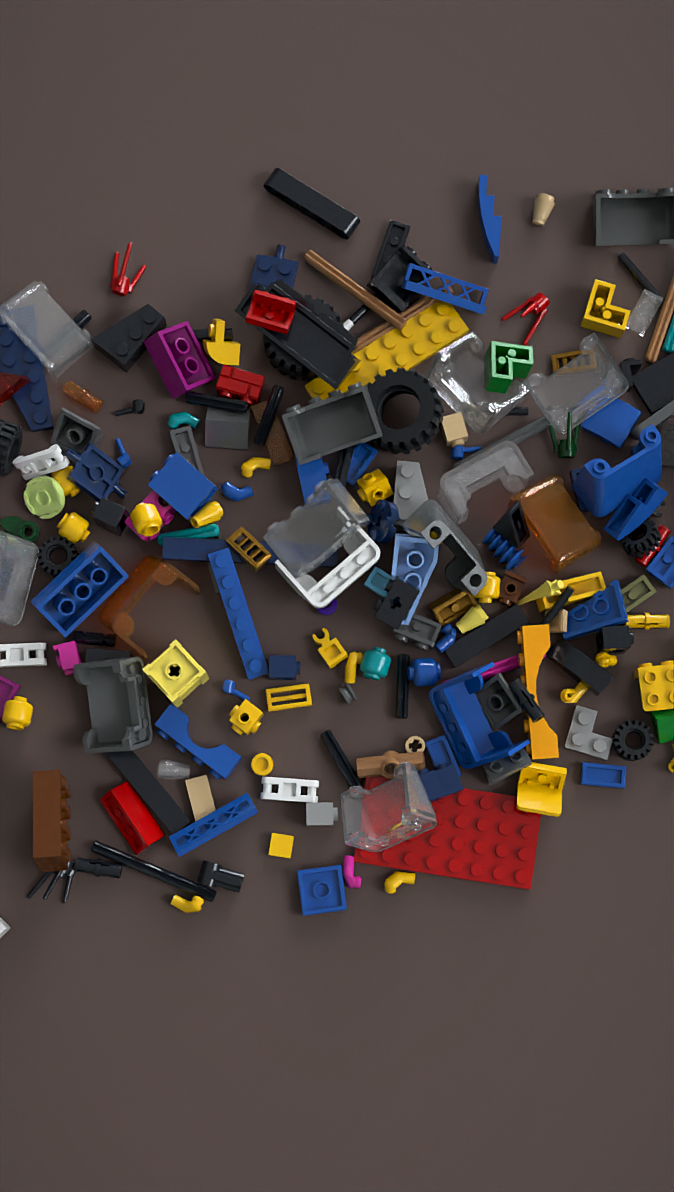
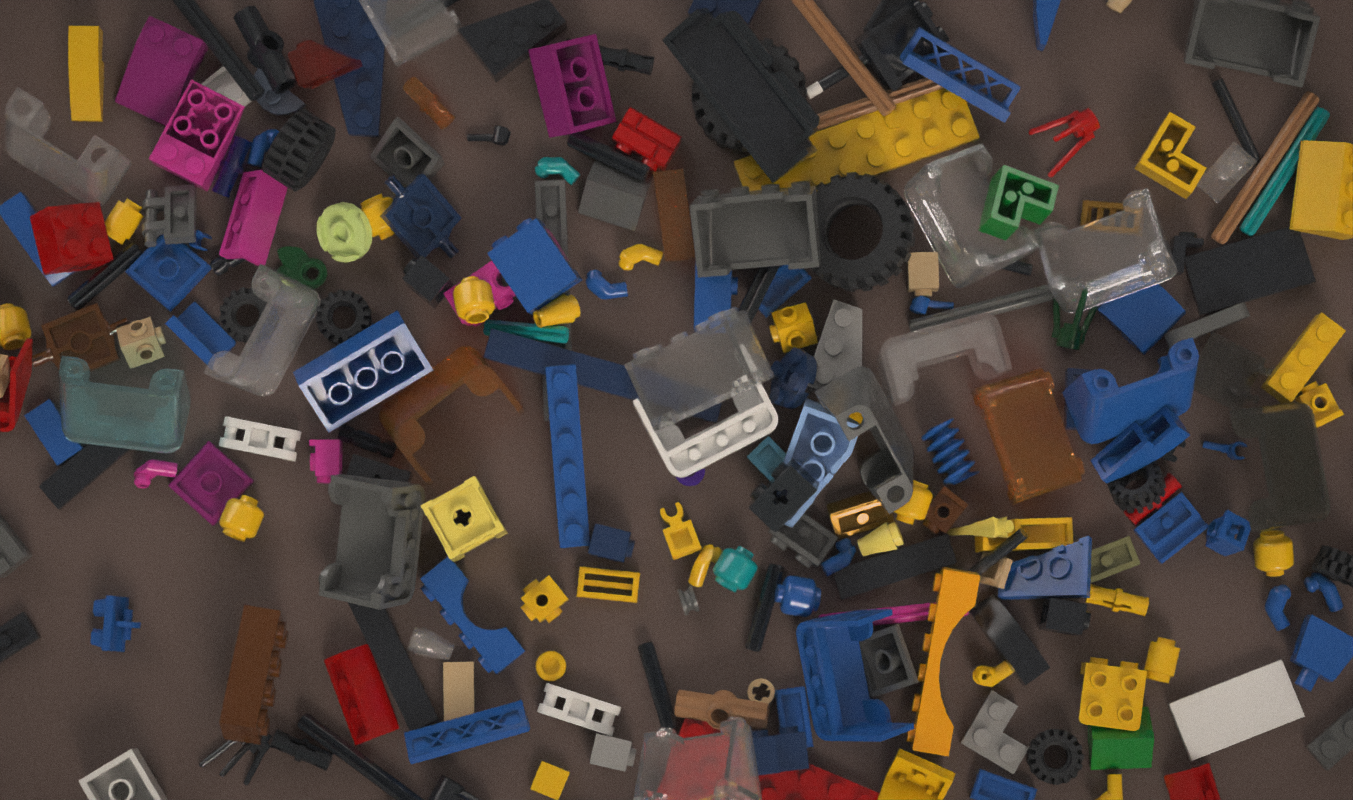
camera: 15 degrees right, 5 degrees up
white plate [12,444,70,480] -> none
yellow head [56,512,90,544] -> none
blue hand [115,438,132,469] -> none
yellow brick [203,319,240,366] -> none
blue hand [222,679,250,701] -> none
pearl gold slope [226,526,272,573] -> none
red bracket [246,290,296,334] -> none
black axle [254,385,284,446] -> none
dark grey bracket [482,748,532,785] -> none
black slope [492,500,530,549] -> none
black pin [509,678,545,723] -> none
yellow arm [595,652,617,667] -> none

